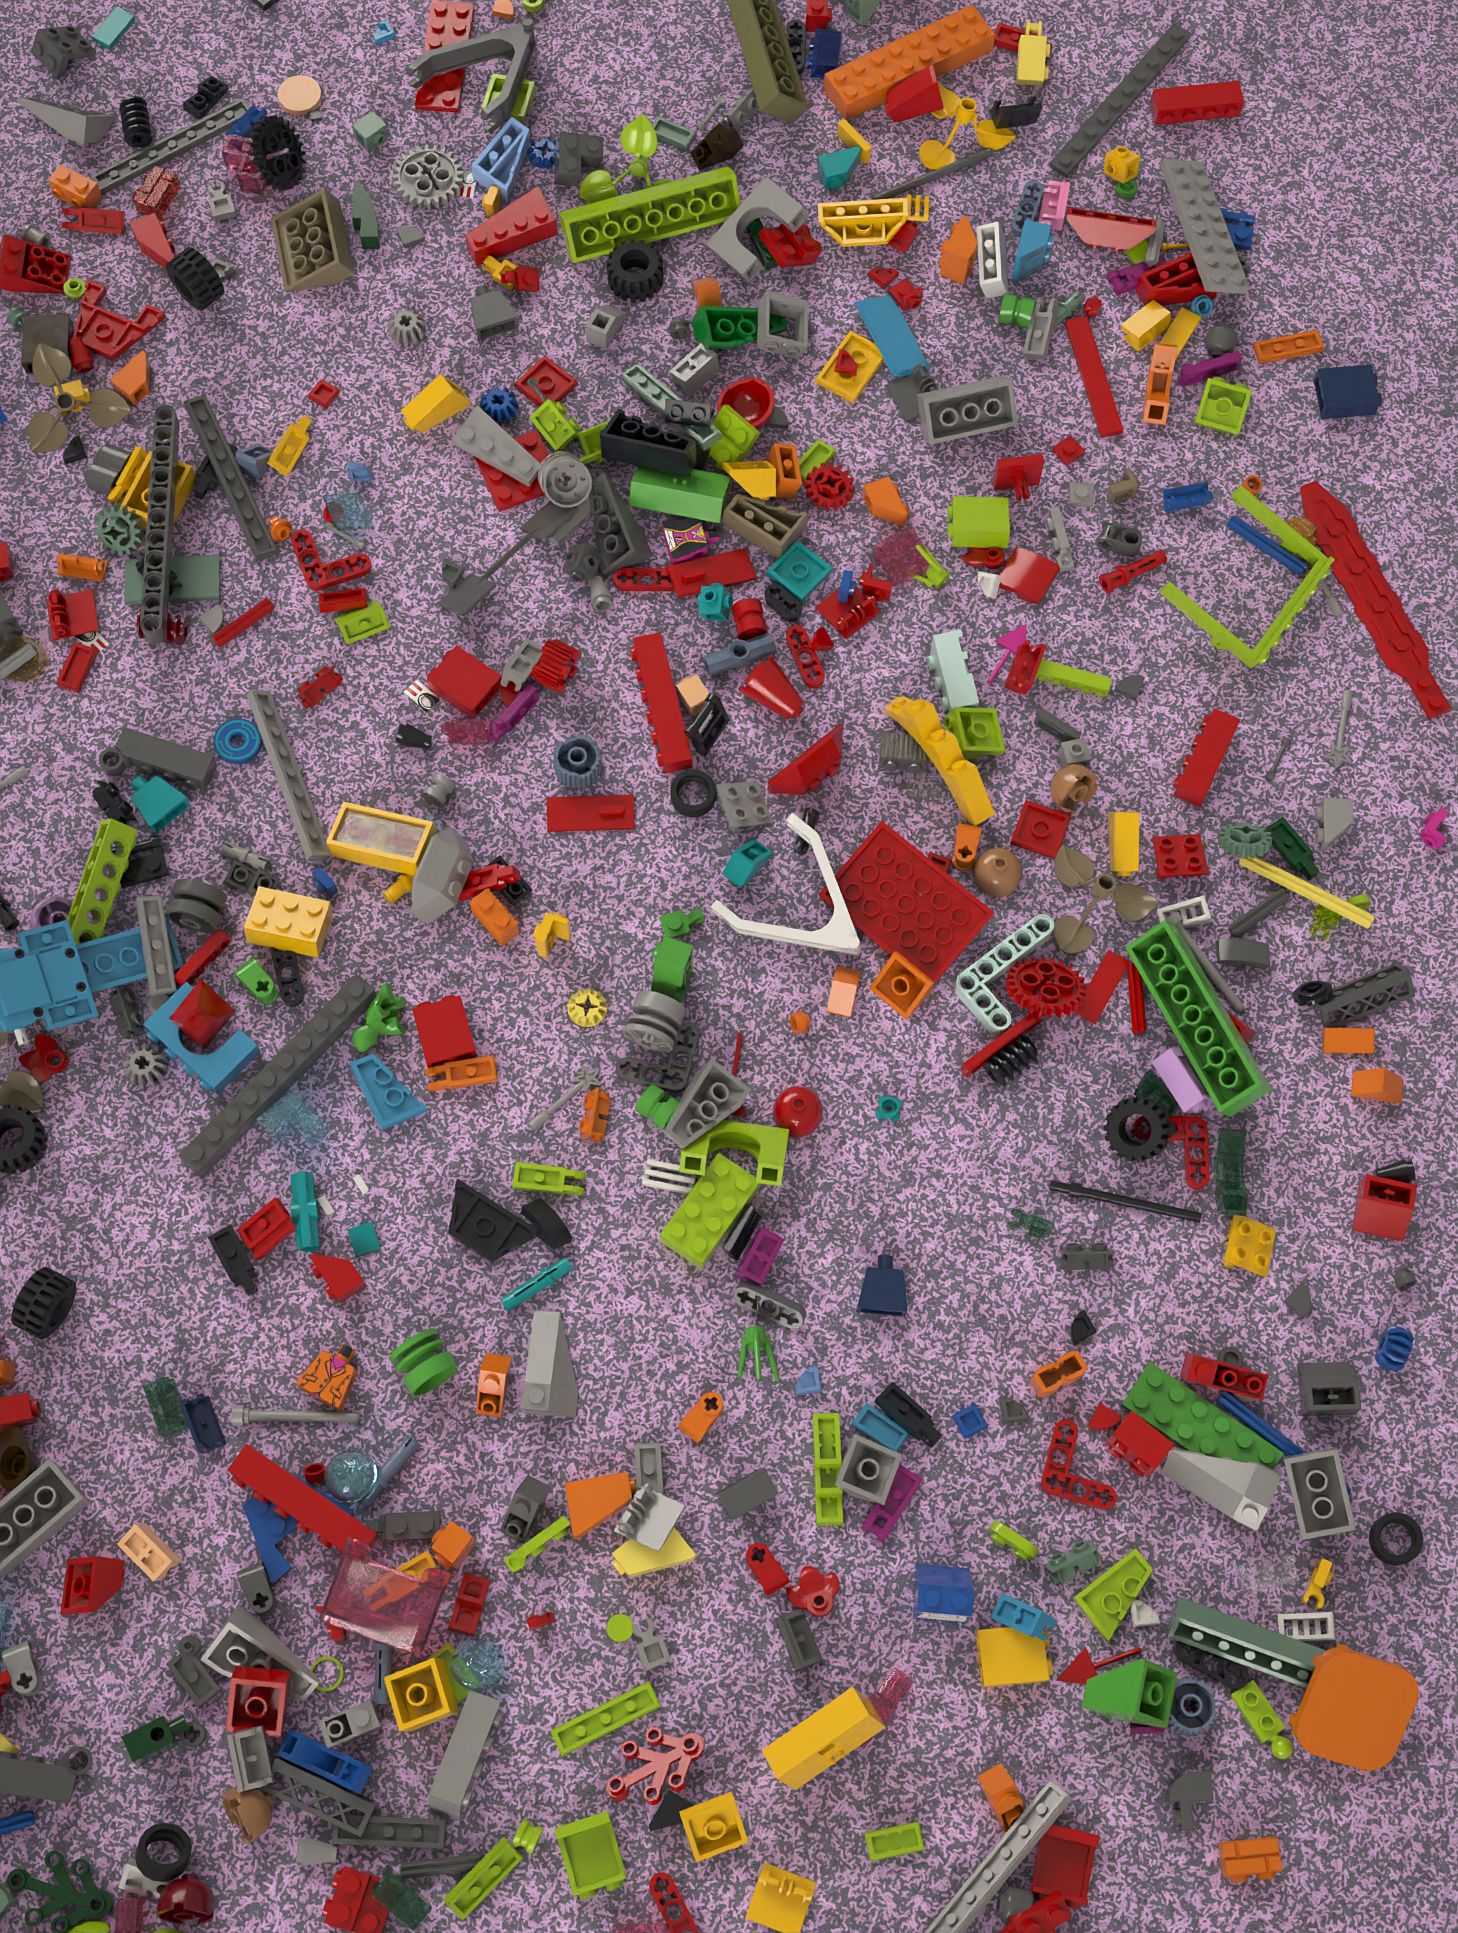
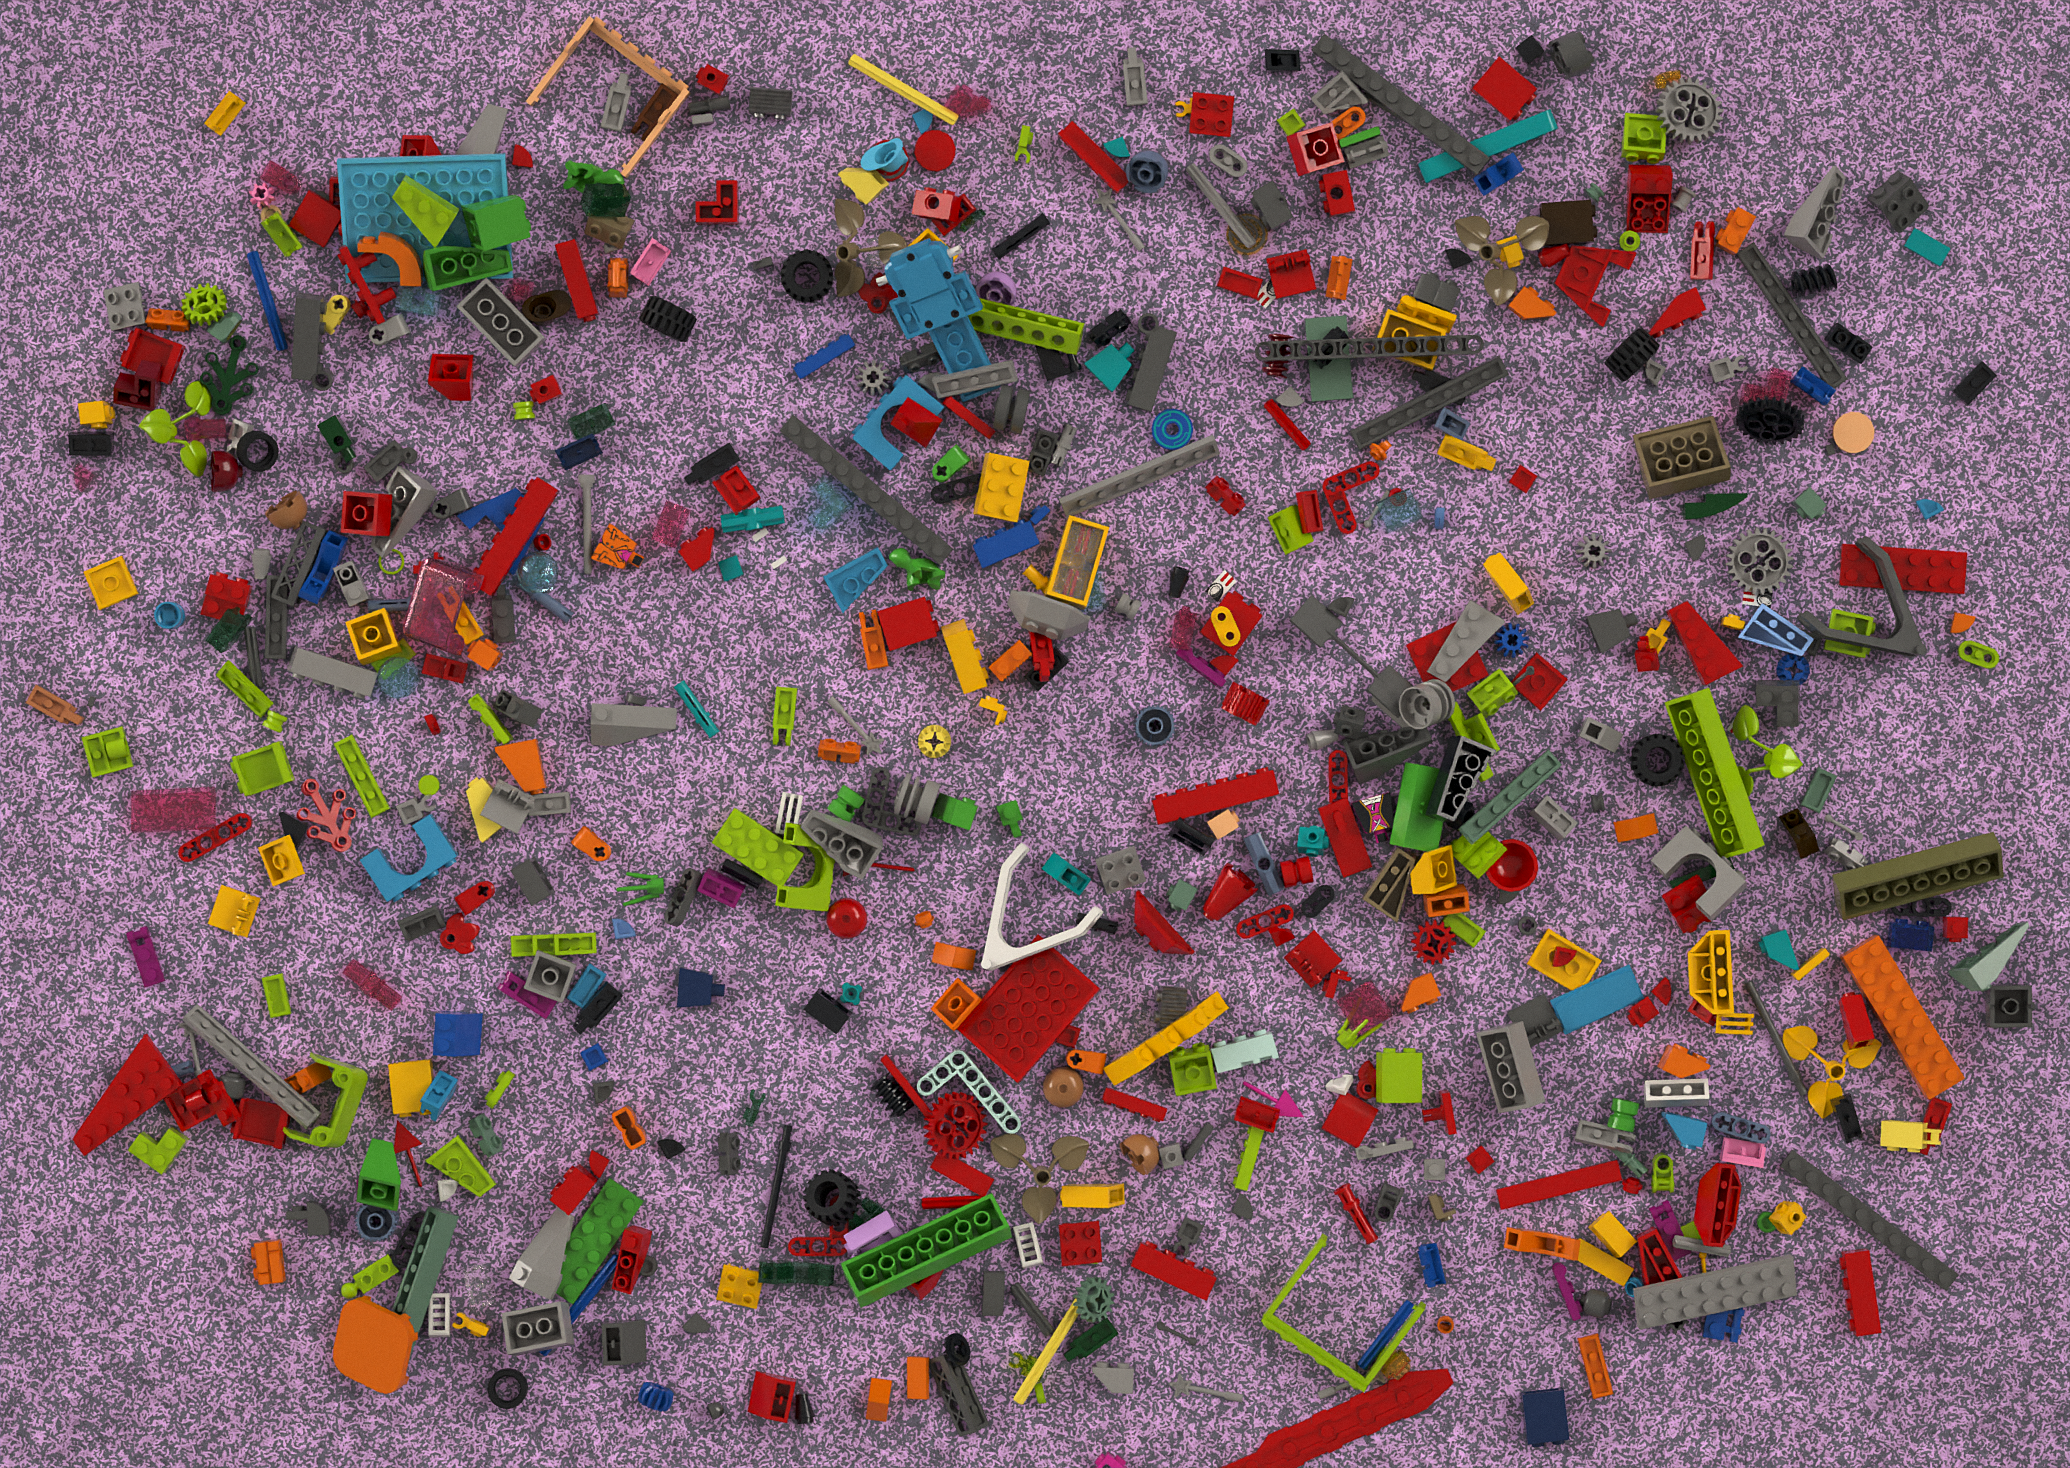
camera: 90 degrees right, 20 degrees up
sand green gear [93,504,145,556] -> none
light nougat hinge [117,1523,182,1582] -> none
clear red brick [133,165,181,220] -> none
light grey hinge [227,1725,274,1793] -> none
bright green wheel [389,1328,459,1397] -> none
black wing [448,1179,537,1263] -> none
orange slope [475,1352,512,1418] -> none
light grey hinge [500,638,542,692] -> none
black slope [520,1198,572,1250] -> none
red piece [547,794,635,832] -> none
black hinge [665,399,714,427] -> none
black tyre [670,769,716,818] -> none
green wedge [692,306,788,349] -> none
light grey window [757,290,809,358] -> none
yellow brick [761,1687,886,1790] -> none
teal plate [766,540,833,603] -> none
blue plate [838,570,856,603] -> none
red tile [1010,800,1072,859] -> none
red beam [1041,1419,1117,1510] -> none
light grey piece [1166,911,1244,1013] -> none
lime plate [1194,377,1253,436] -> none
none -> lime windscreen [283,1052,368,1148]
none -> dark azure arch [360,814,459,903]
none -> lime wheel [513,401,535,420]
none -> red brick [529,375,563,405]
none -> dark grey tile [625,692,647,706]
none -> clear pink hinge [651,500,691,549]
none -> blue piece [793,334,856,380]
none -> black hinge [803,988,853,1034]
none -> yellow wedge [941,619,989,694]
none -> blue brick [973,519,1040,569]
none -> red piece [1102,1087,1167,1122]
none -> sand green brick [1166,879,1198,912]
none -> dark grey plate [1173,1216,1204,1256]
none -> yellow plate [1211,606,1240,647]
none -> dark grey bush [1518,916,1537,935]
none -> lime piece [1651,1152,1674,1193]

